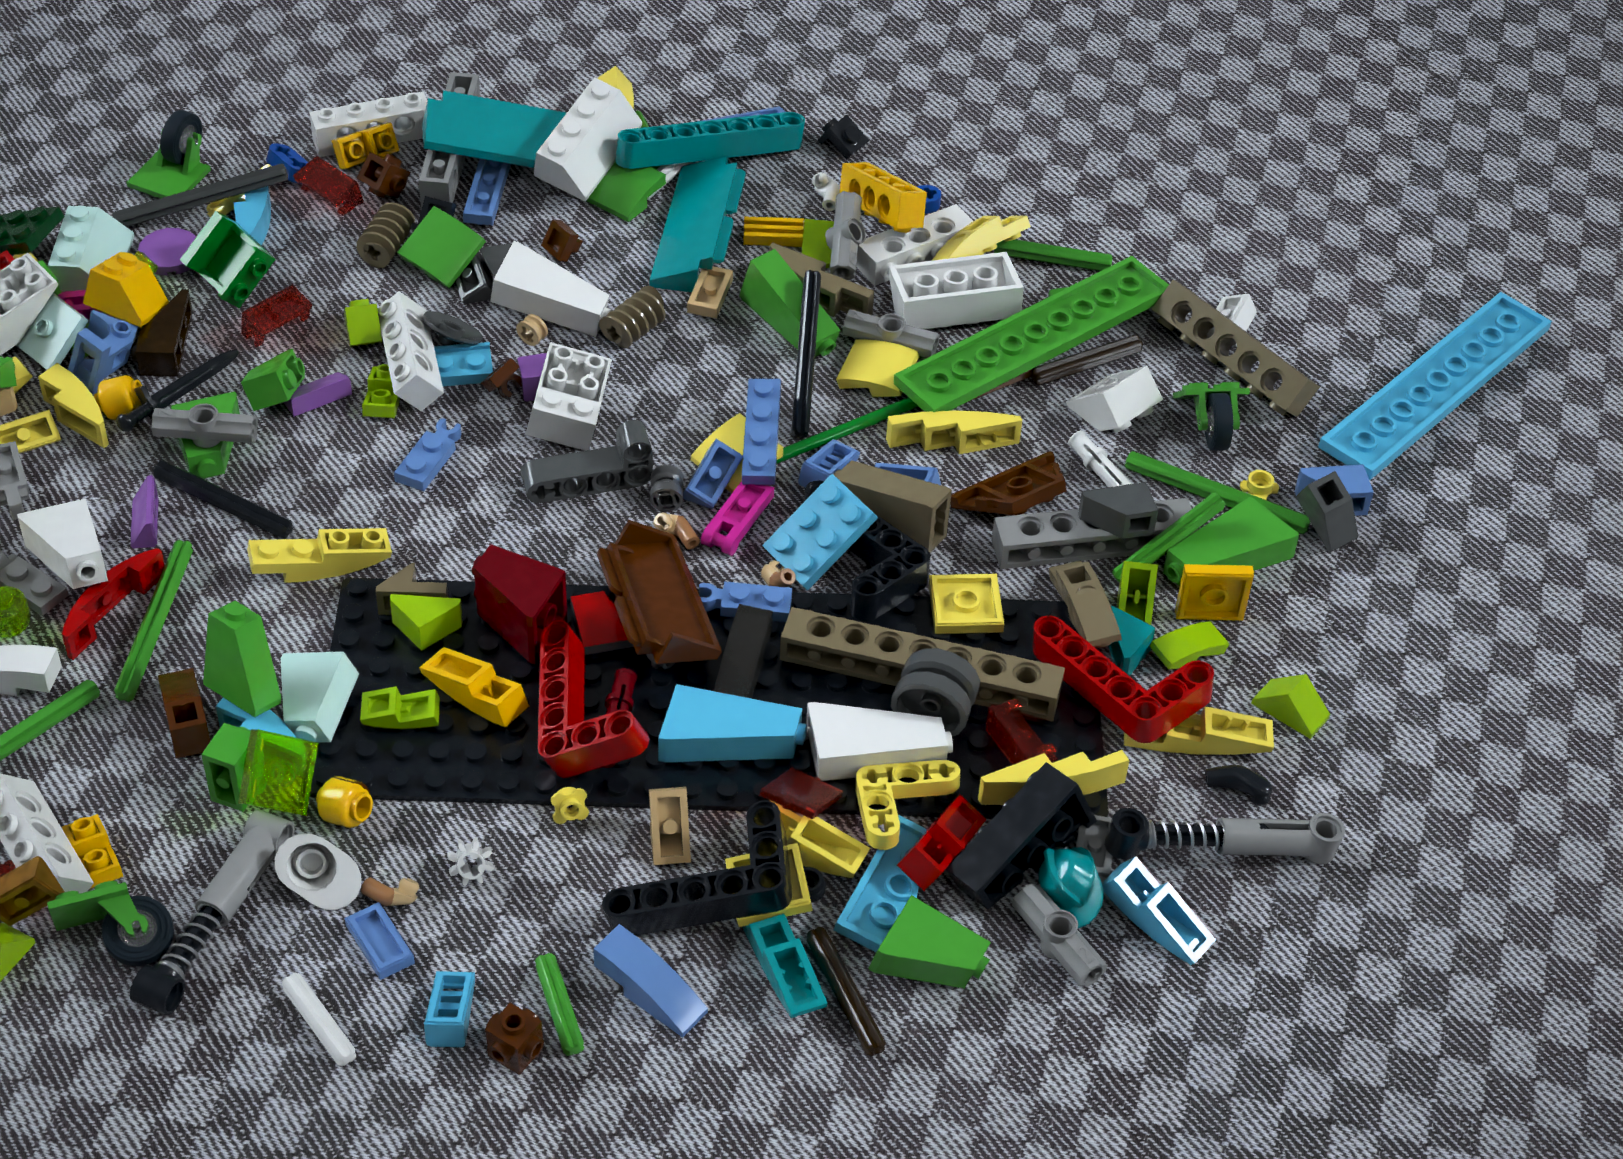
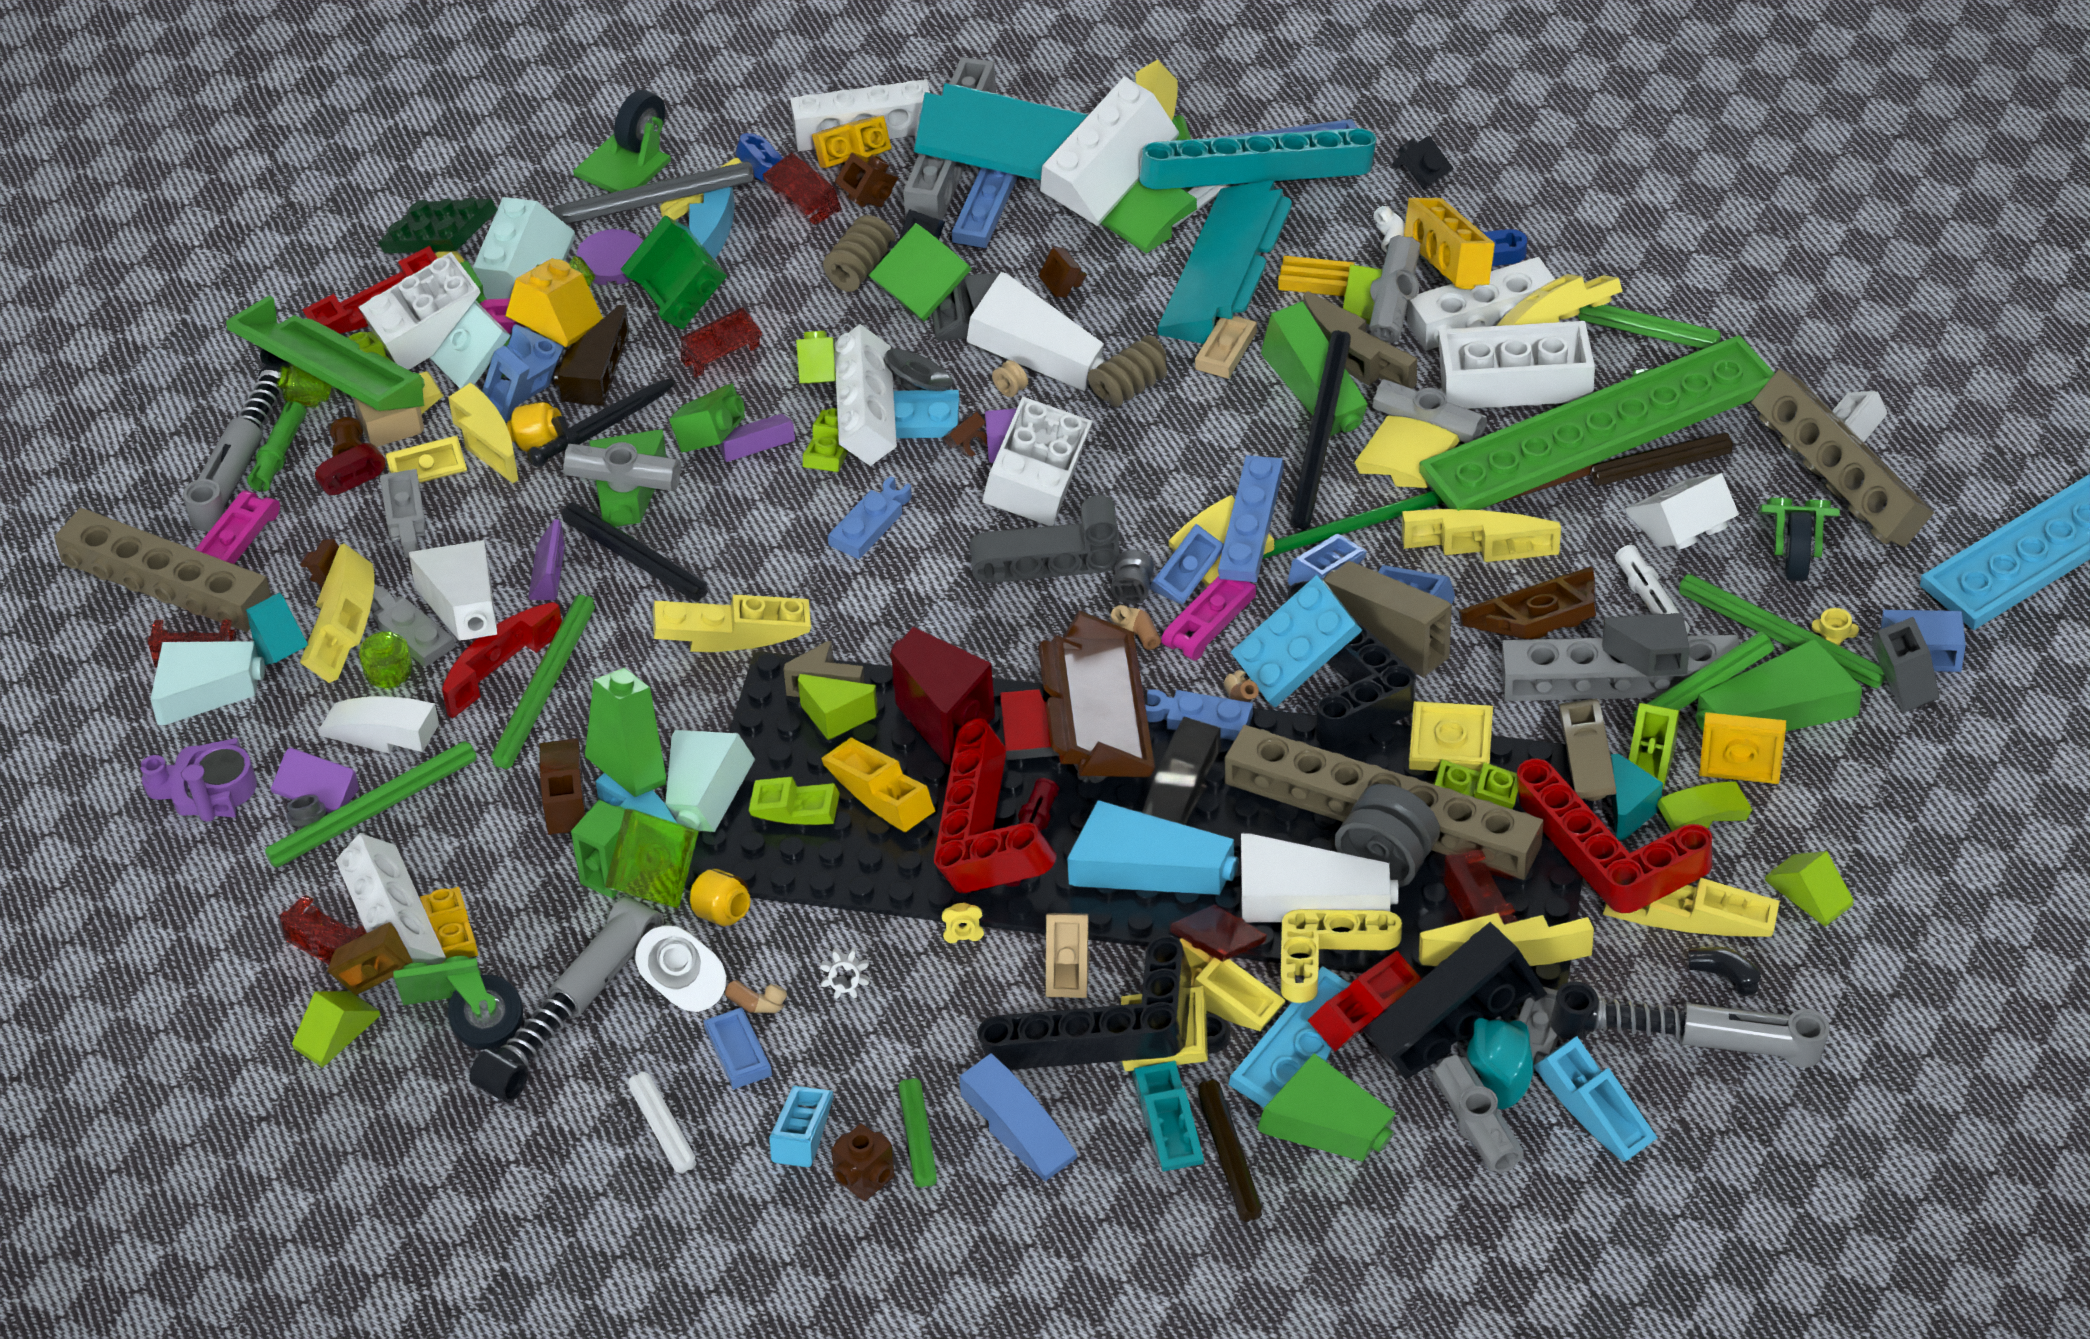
camera: 15 degrees right, 0 degrees up
none -> lime slope [1433,759,1518,809]

